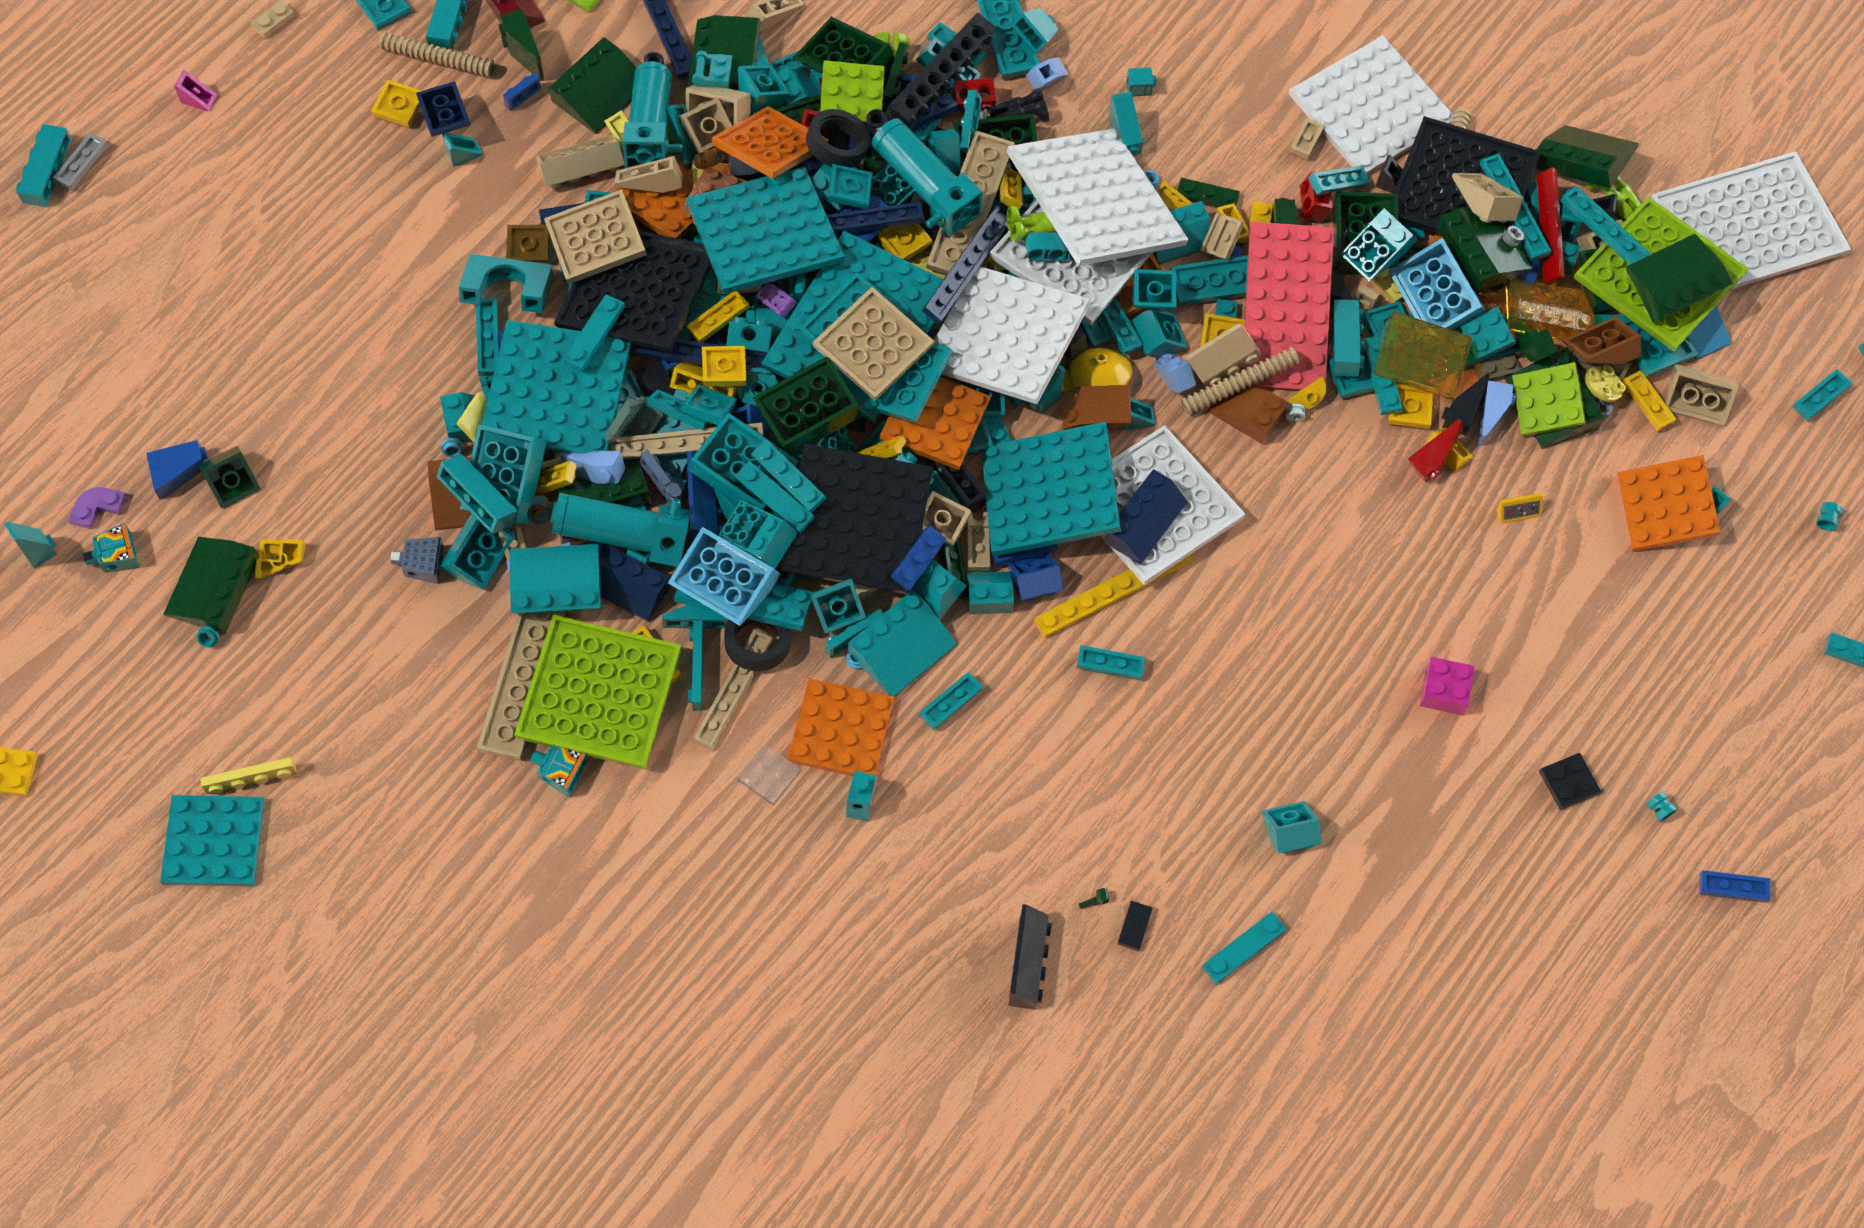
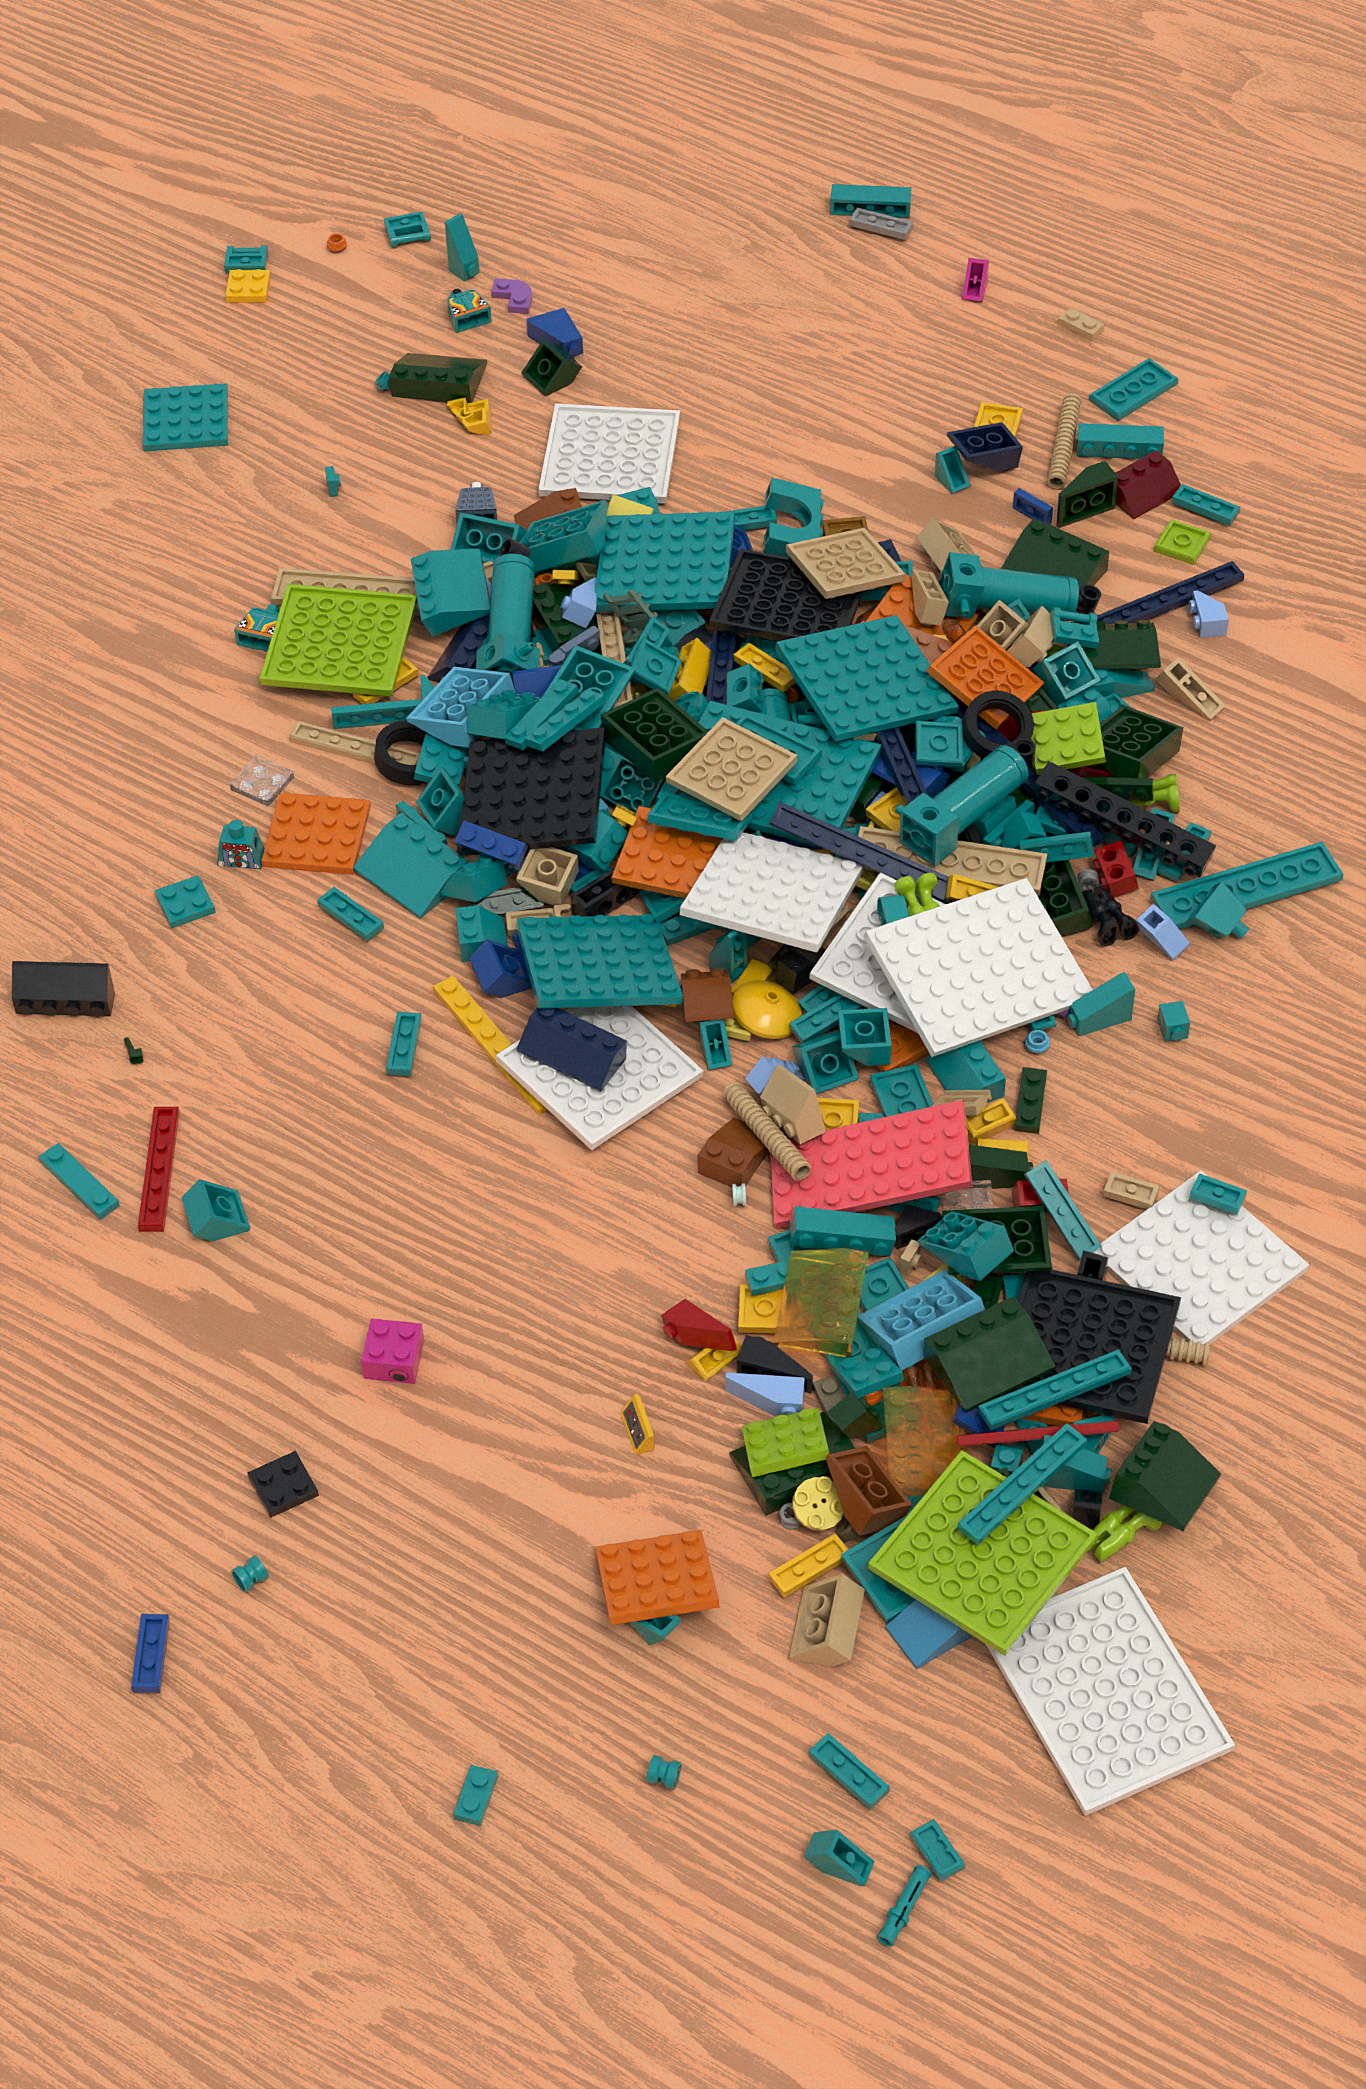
camera: 90 degrees right, 15 degrees down
light yellow plate [200,757,297,794] -> none
teal brick [436,454,517,534] -> none
teal plate [563,294,625,372] -> none
yellow plate [702,346,746,387] -> none
medium lavender plate [755,282,797,319] -> none
black tile [1117,900,1153,951] -> none
yellow plate [1159,180,1193,211] -> none
yellow plate [1287,376,1326,409] -> none
tan slope [1452,173,1523,223] -> none
light grey bush [1502,226,1524,247] -> none
dark green slope [1625,233,1733,323] -> none
none -> red tile [138,1107,180,1232]
none -> teal plate [154,875,216,929]
none -> teal plate [325,466,341,497]
none -> white plate [538,404,680,503]
none -> teal plate [1189,1173,1247,1215]

